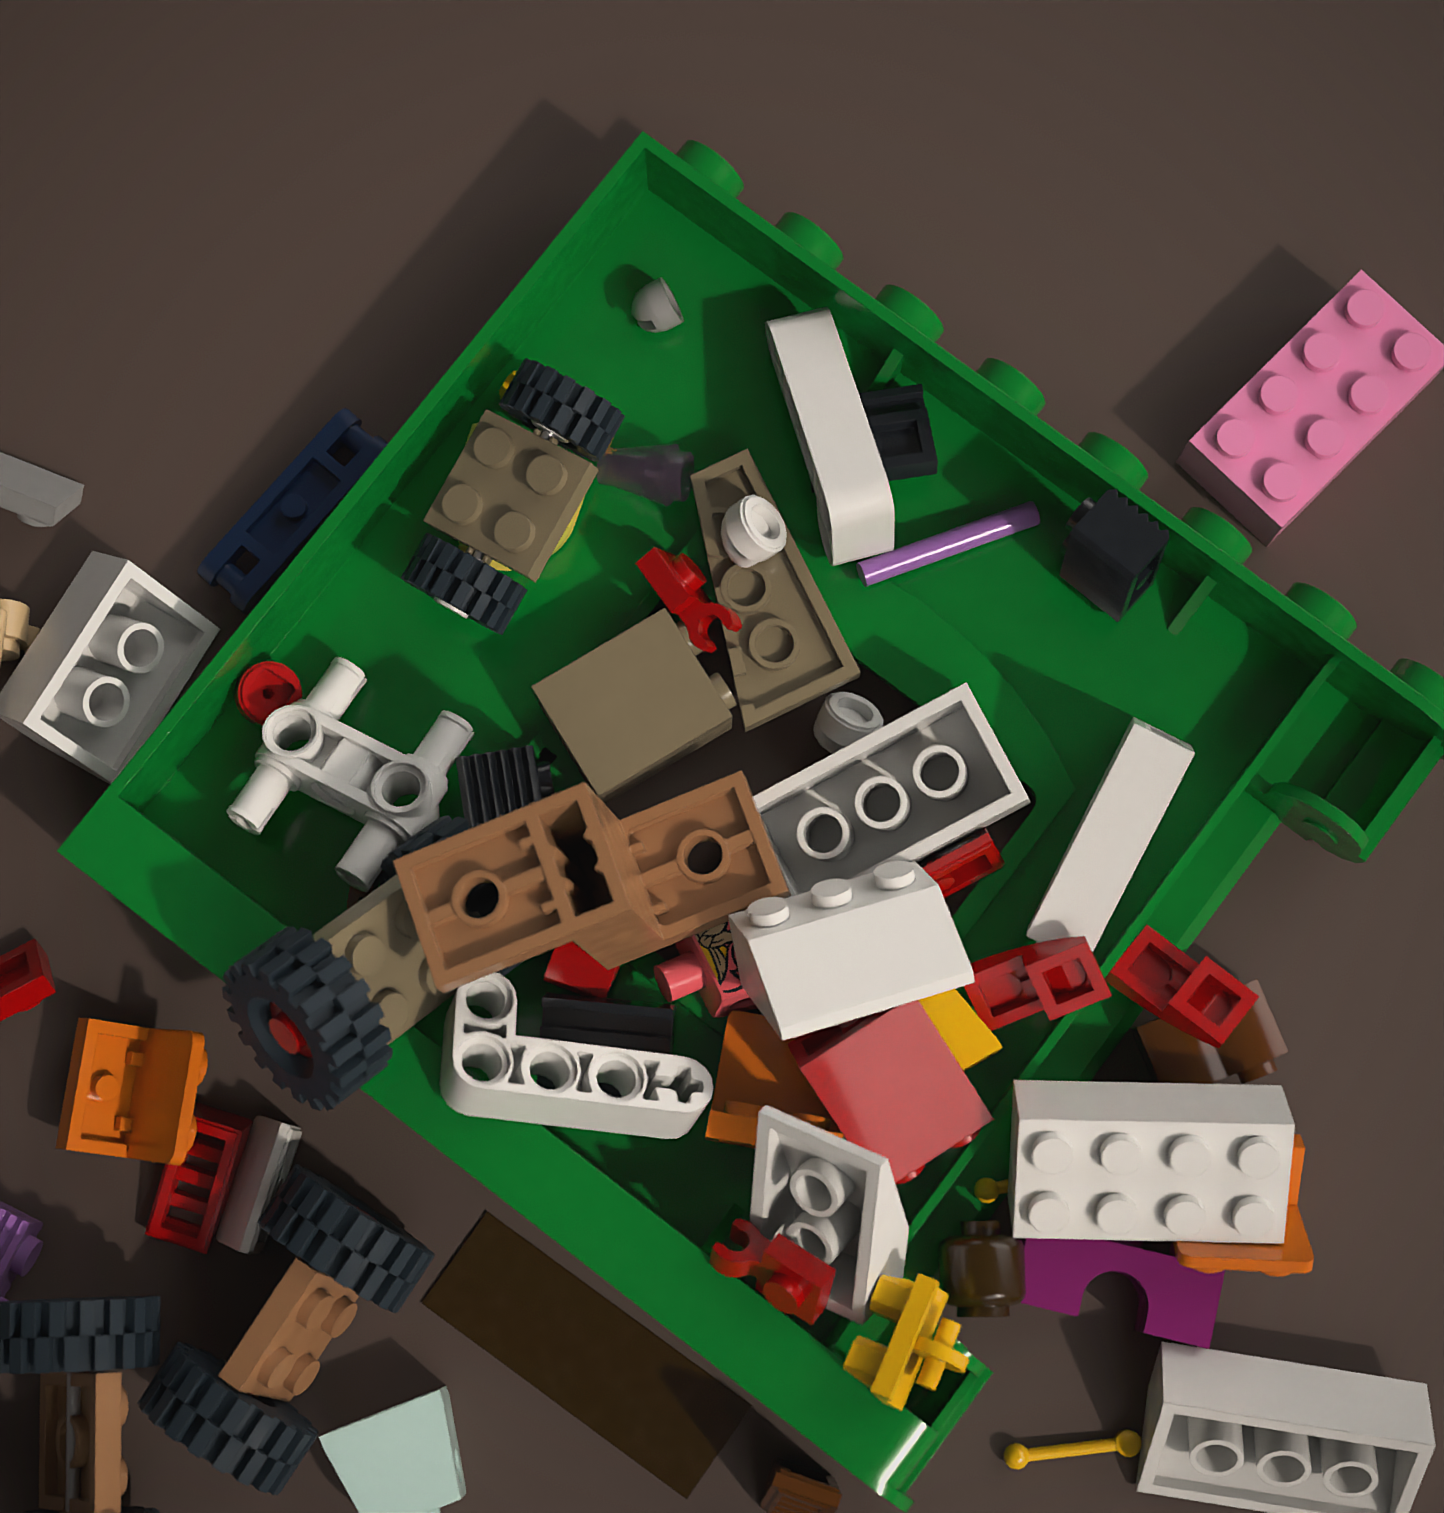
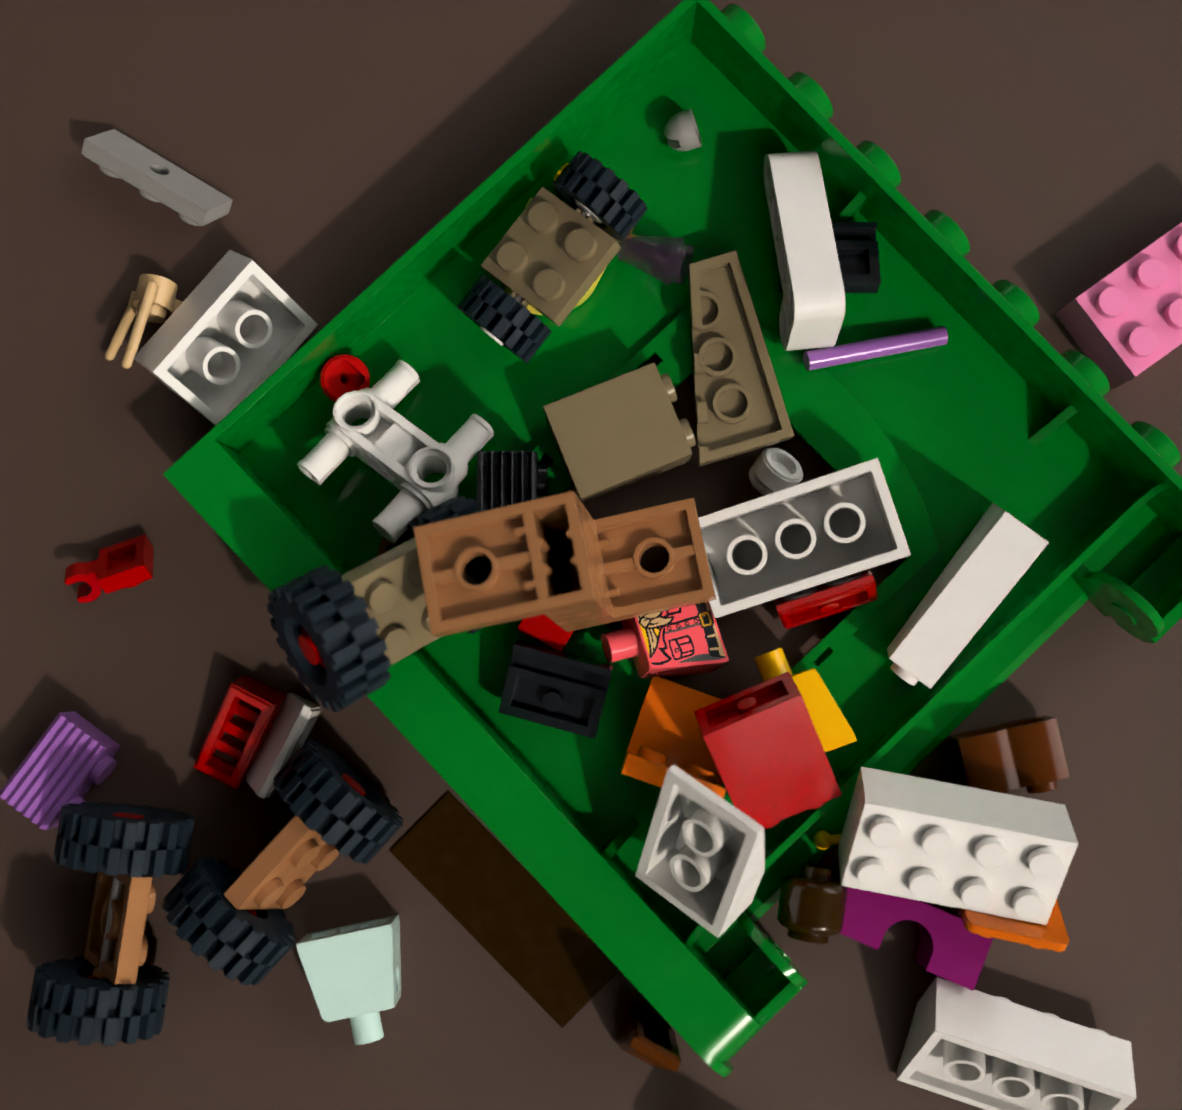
camera: 10 degrees right, 5 degrees up
orange bracket [55,1018,208,1165] -> none
dark blue plate [197,408,388,614] -> none
white beam [440,972,713,1139] -> none
red plate [635,547,742,653] -> none
red plate [709,1218,836,1326] -> none
white tile [721,495,787,568] -> none
white slope [728,861,975,1041] -> none
yellow hips [844,1273,969,1411] -> none
red slope [964,936,1112,1031] -> none
yellow hinge [1003,1429,1142,1470] -> none
black brick [1059,489,1169,622] -> none
red slope [1105,925,1260,1049] -> none

